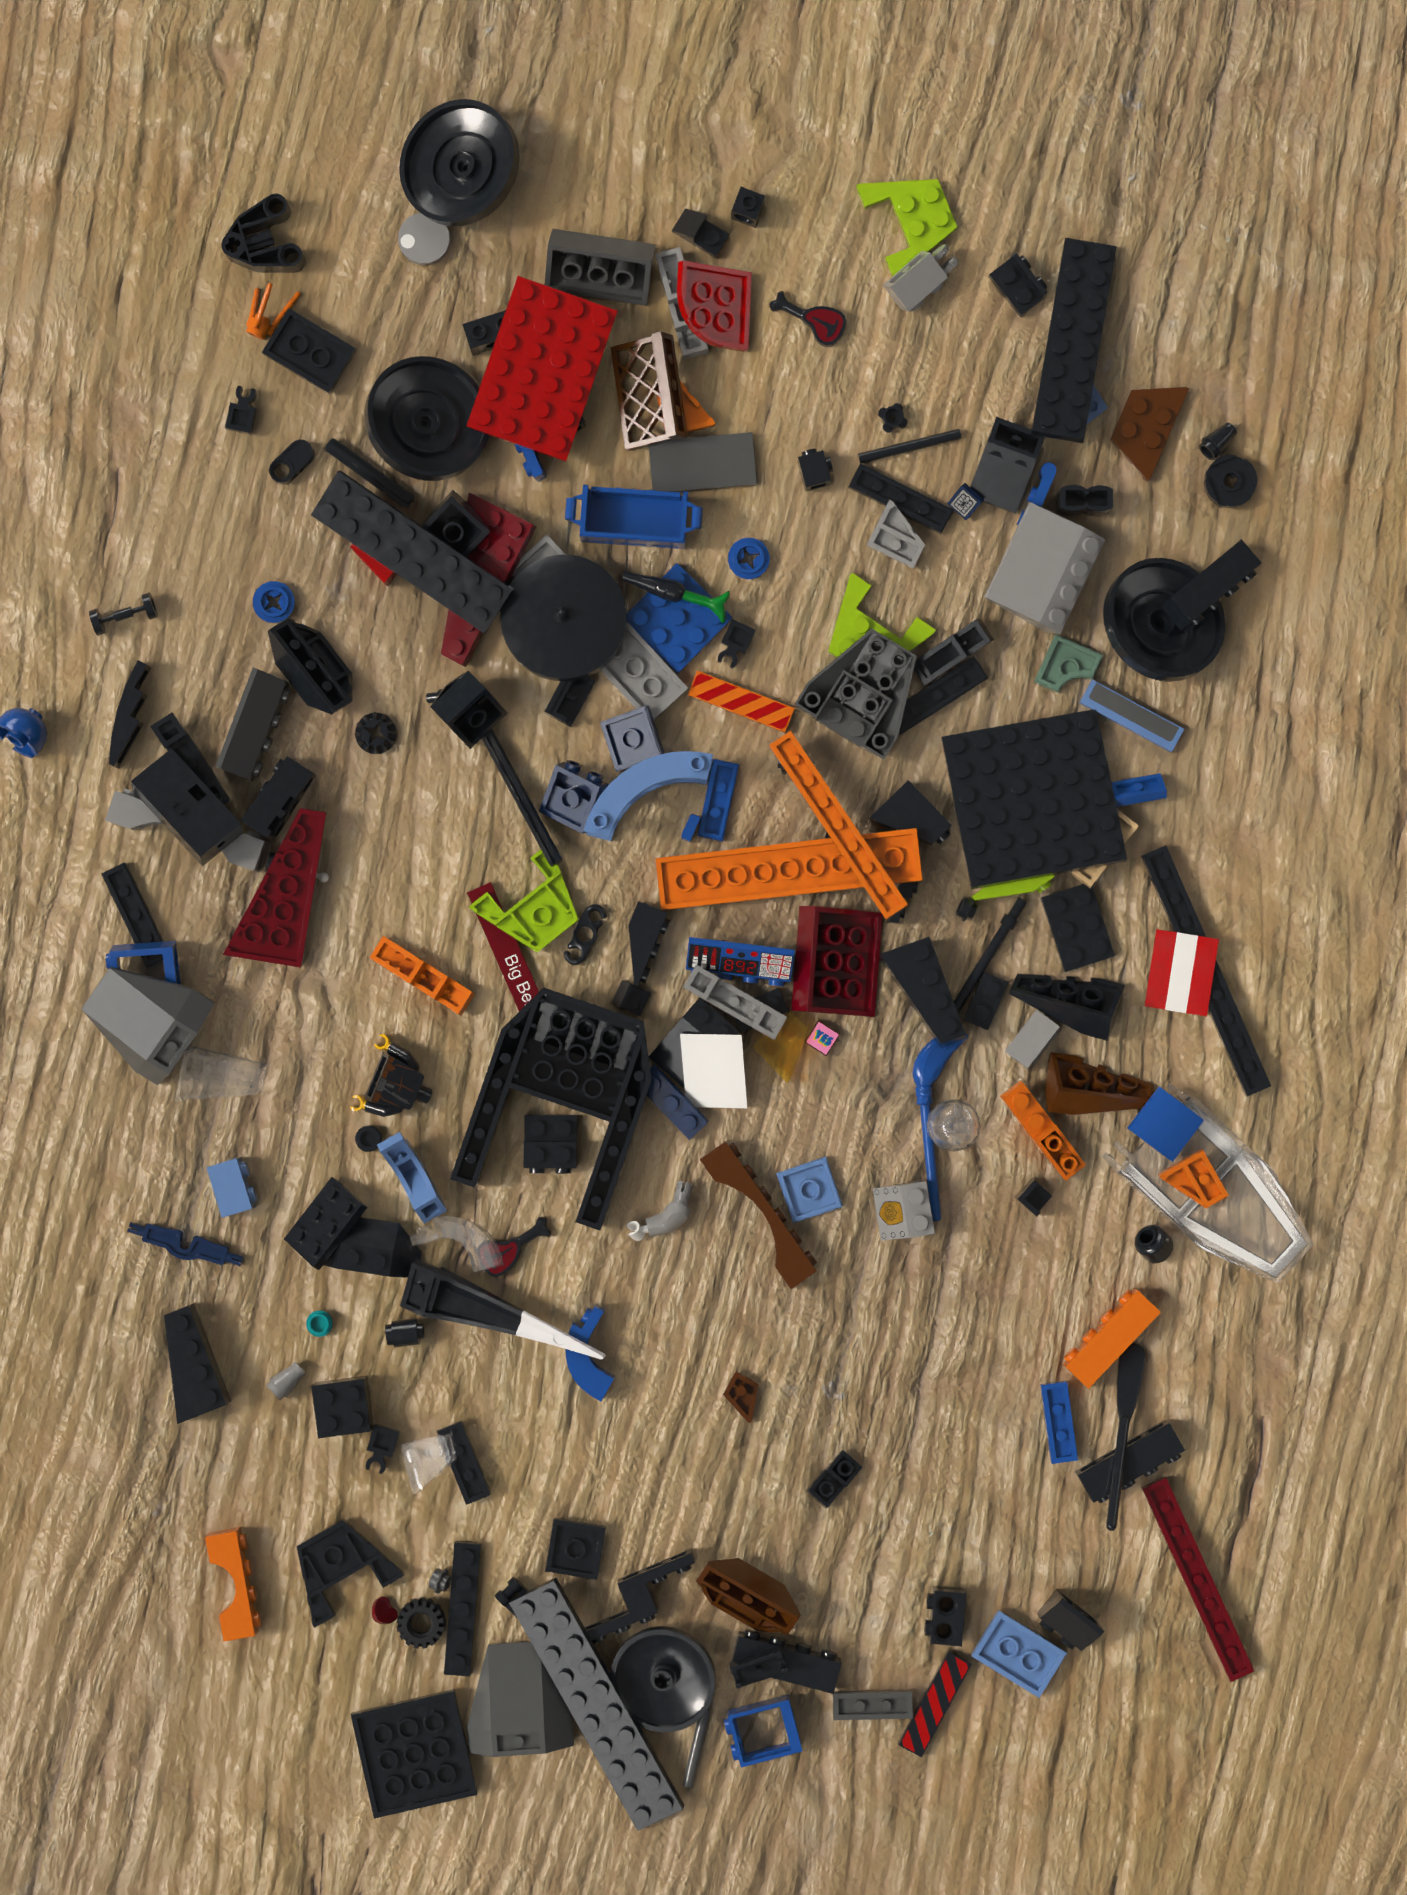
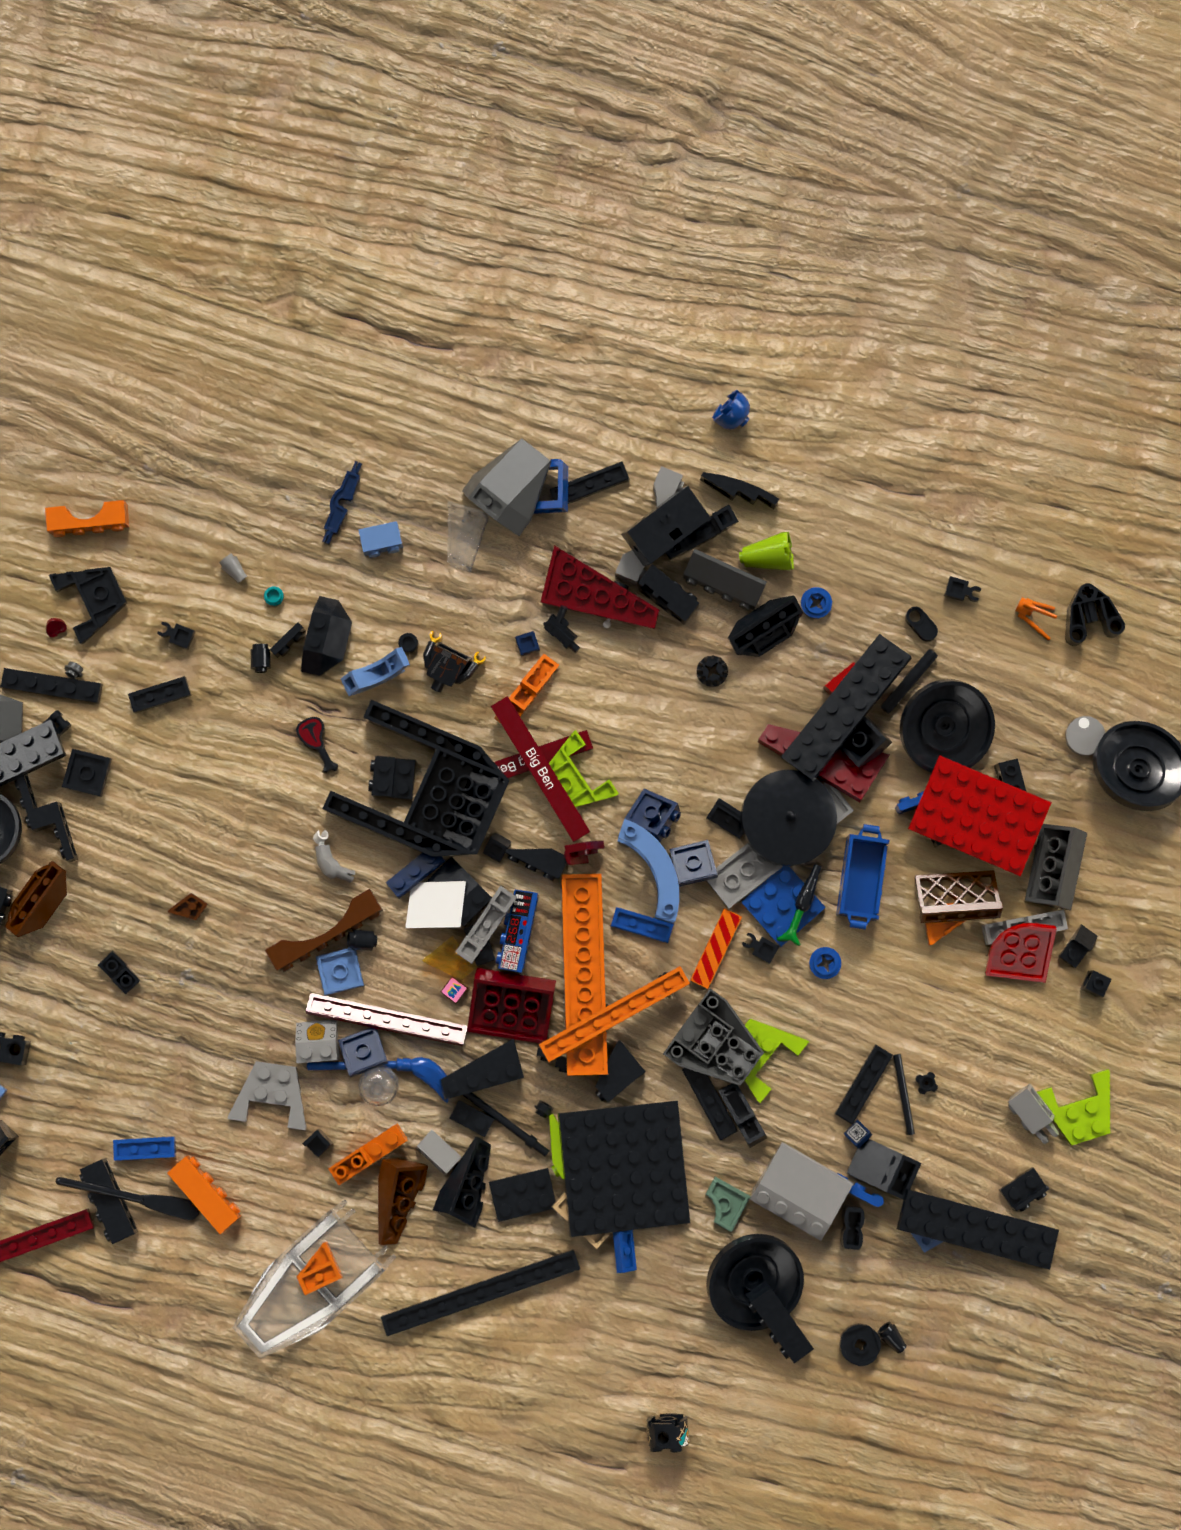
camera: 90 degrees right, 5 degrees down
black wheel [89,592,158,636] -> none
black wedge [164,1303,231,1424] -> none
black plate [262,308,357,395] -> none
black plate [284,1177,368,1270] -> none
black brick [311,1375,374,1439] -> none
black tyre [397,1597,446,1649] -> none
black plate [400,1258,606,1359] -> none
clear wing [400,1434,456,1494] -> none
clear arch [410,1216,504,1272] -> none
black piece [426,671,508,749] -> none
black axle [482,729,562,867] -> none
black piece [563,904,607,965] -> none
blue arch [565,1304,615,1402] -> none
dark grey tile [649,432,757,492] -> none
blue tile [681,814,701,843] -> none
black piece [769,291,846,347] -> none
black brick [797,449,833,492] -> none
light grey wing [867,500,925,568] -> none
tile [1079,679,1184,753] -> none
reddish brown wing [1110,387,1189,482] -> none
blue slope [1127,1086,1204,1162] -> none
black head [1134,1225,1173,1264] -> none
red sticker [1144,929,1219,1017] -> none
none -> light grey wing [228,1061,307,1130]
none -> black plate [270,622,306,658]
none -> tile [306,993,467,1047]
none -> dark blue plate [338,1028,388,1078]
none -> black brick [347,930,377,951]
none -> dark red tile [491,696,590,842]
none -> dark blue tile [515,631,540,656]
none -> black piece [543,605,580,653]
none -> dark red bracket [564,841,605,865]
none -> black brick [647,1413,689,1453]
none -> lime cone [739,532,794,571]

